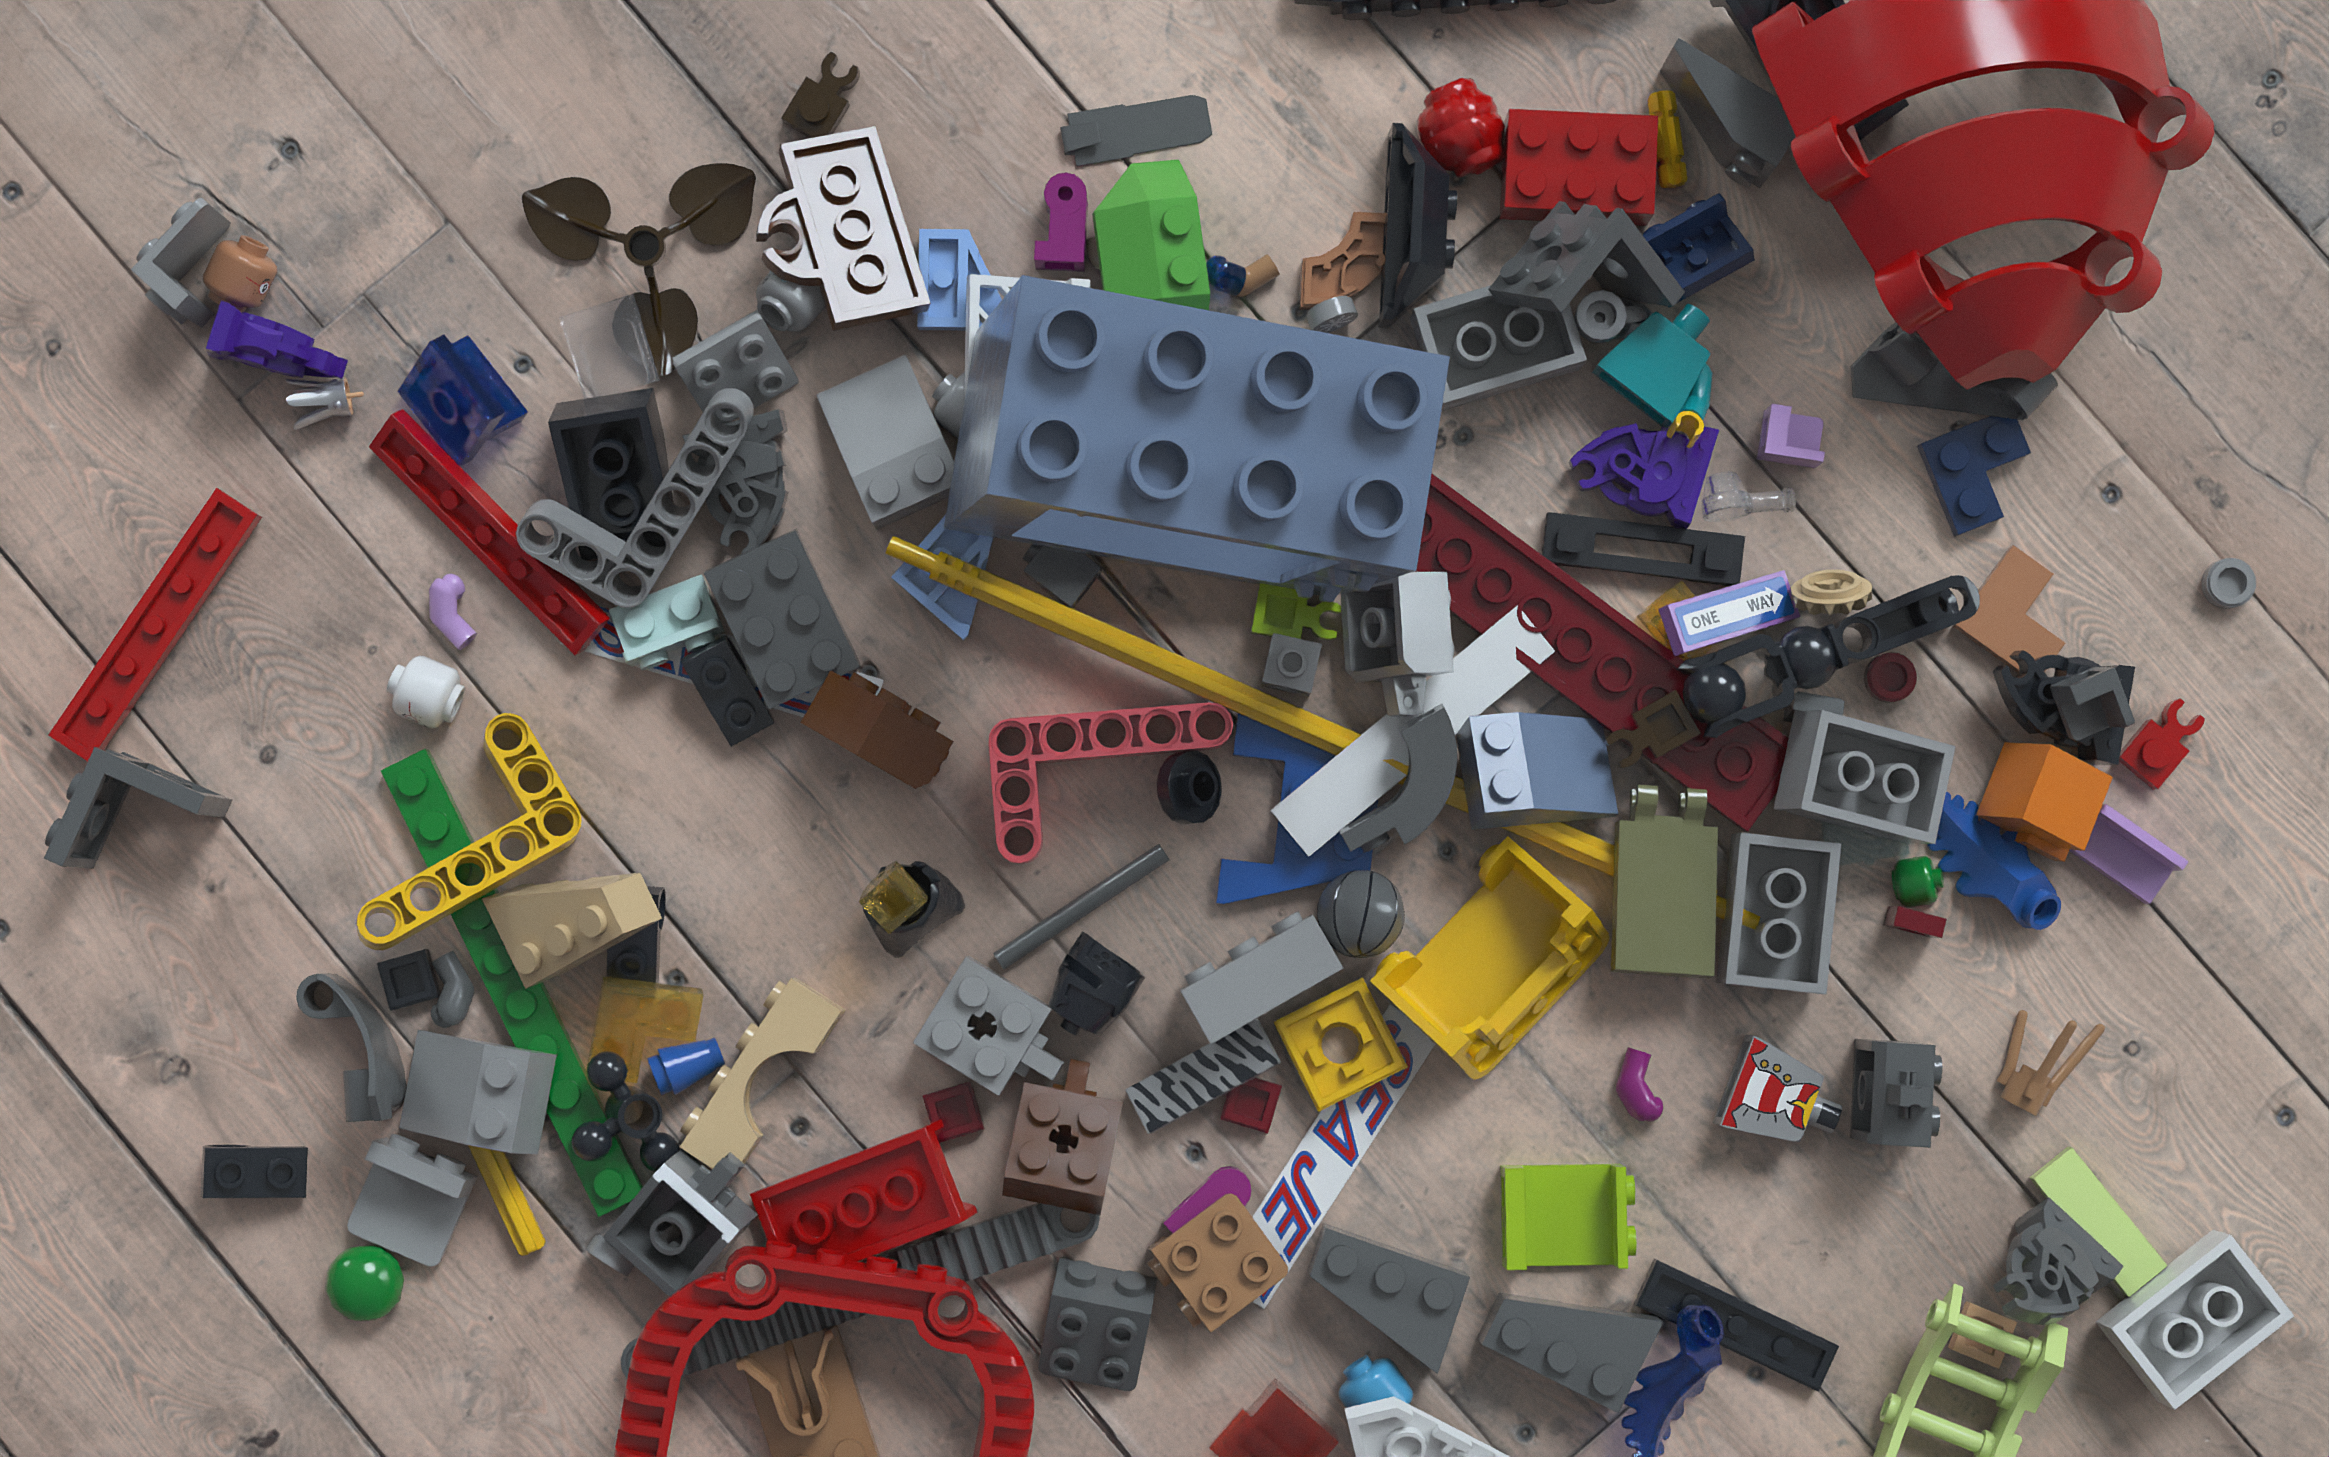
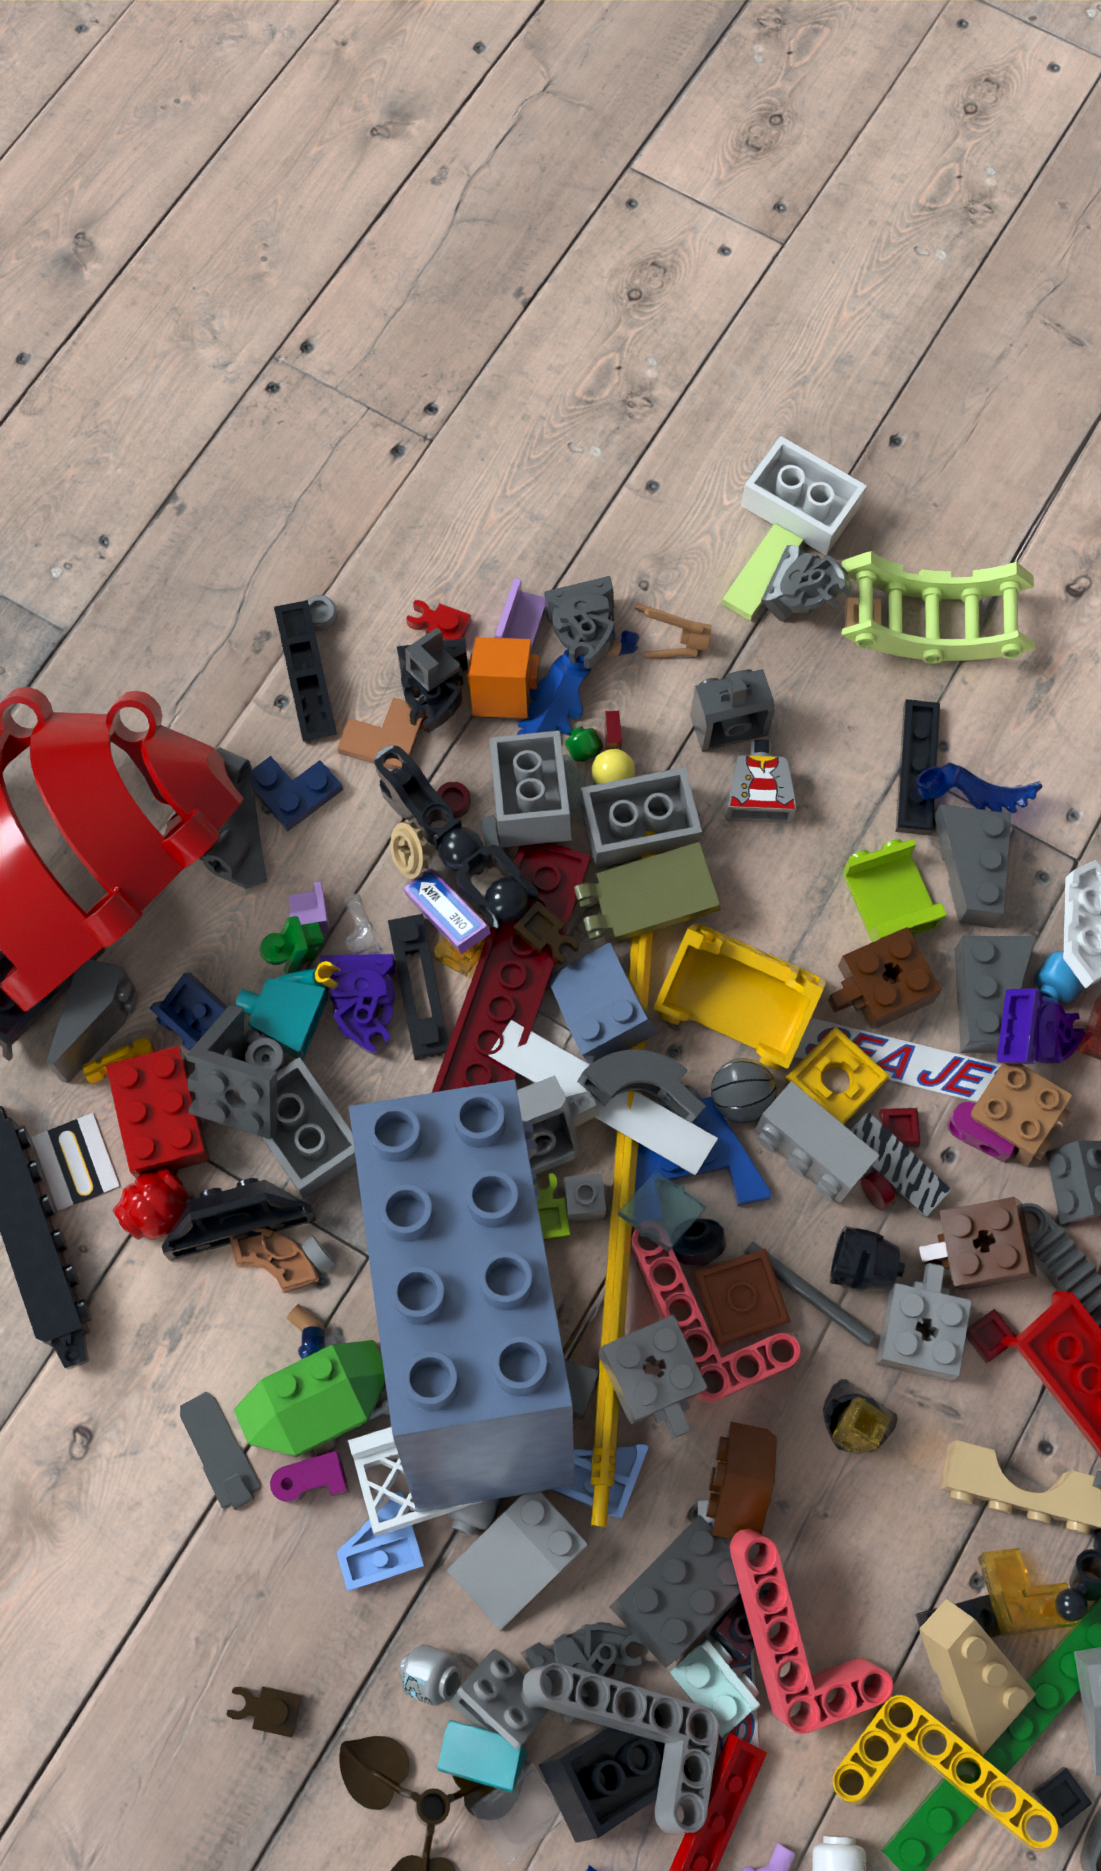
camera: 115 degrees left, 15 degrees down
dark grey arm [431,951,474,1028] -> none
blue cone [647,1037,725,1096] -> none
plate [756,126,931,331] -> none
magenta arm [1616,1047,1663,1122] -> none
none -> sticker [31,1113,119,1211]
none -> green hips [259,916,324,974]
none -> black slope [274,600,337,742]
none -> slope [437,1720,528,1793]
none -> dark grey piece [544,576,616,668]
none -> light yellow piece [592,749,635,785]
none -> light grey hinge [598,1314,707,1439]
none -> clear blue arm [606,630,640,657]
none -> clear light blue piece [618,1171,706,1252]
none -> copper plate [694,1248,791,1345]
none -> coral beam [730,1529,893,1734]
none -> reddish brown hinge [828,927,941,1029]
none -> dark red tile [861,1171,895,1211]
none -> dark purple piece [997,988,1085,1064]

